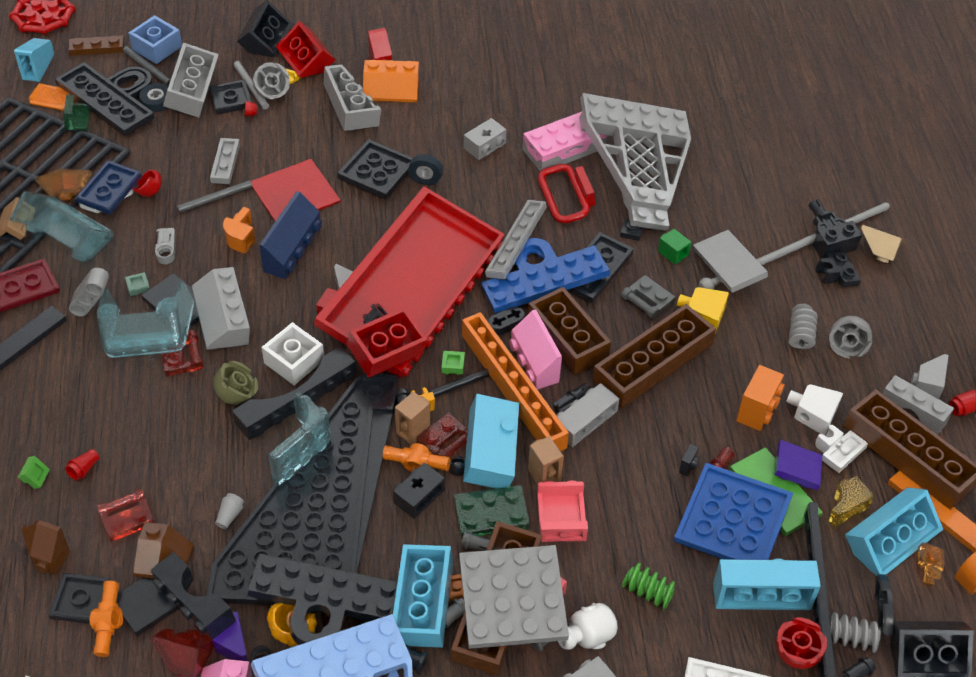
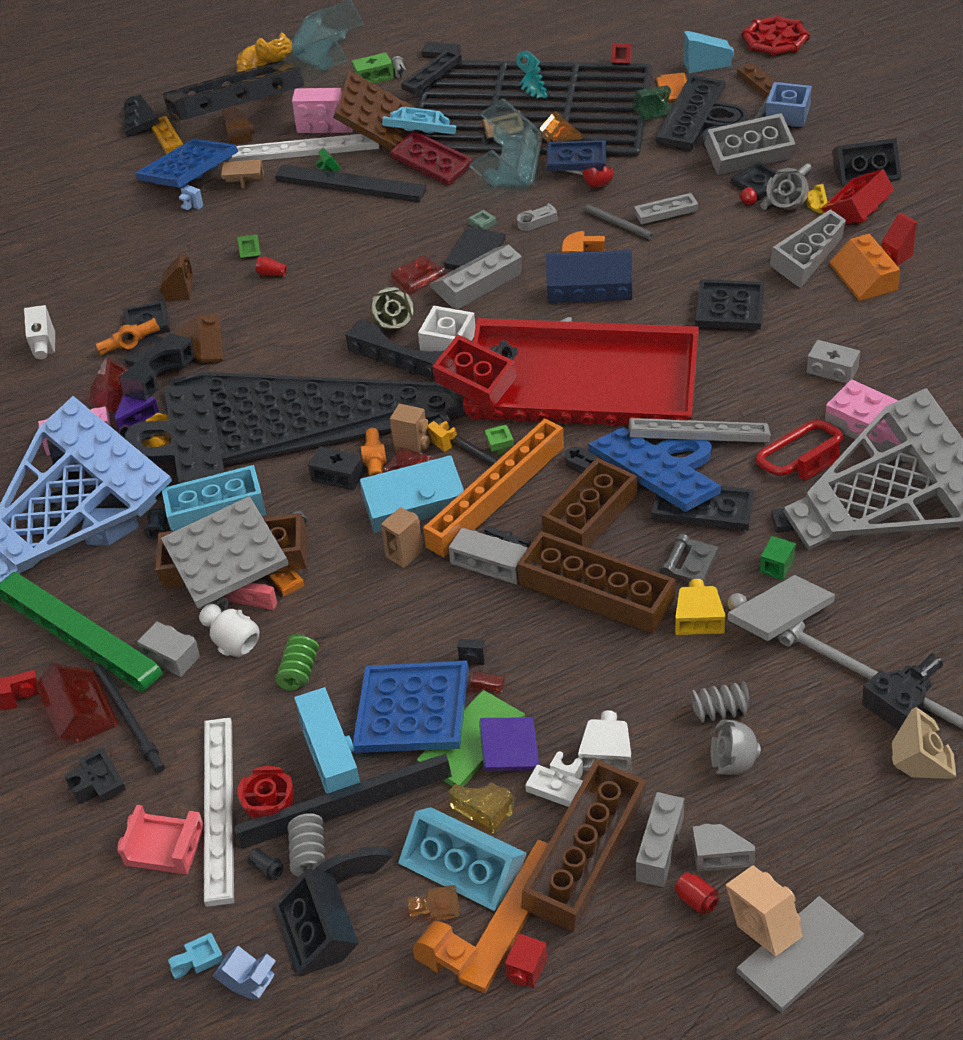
camera: 75 degrees right, 5 degrees down
light grey beam [68,268,109,316] -> none
clear red plate [96,488,155,542] -> none
clear light blue windscreen [97,280,194,358] -> none
light grey cone [215,493,244,529] -> none
piece [250,159,341,221] -> none
clear light blue bracket [268,391,331,485] -> none
black bush [408,154,443,185] -> none
clear green plate [454,485,530,538] -> none
bright pink slope [509,310,562,389] -> none
coral panel [537,480,588,542] -> none
orange brick [736,365,785,431] -> none
black plate [815,251,862,287] -> none

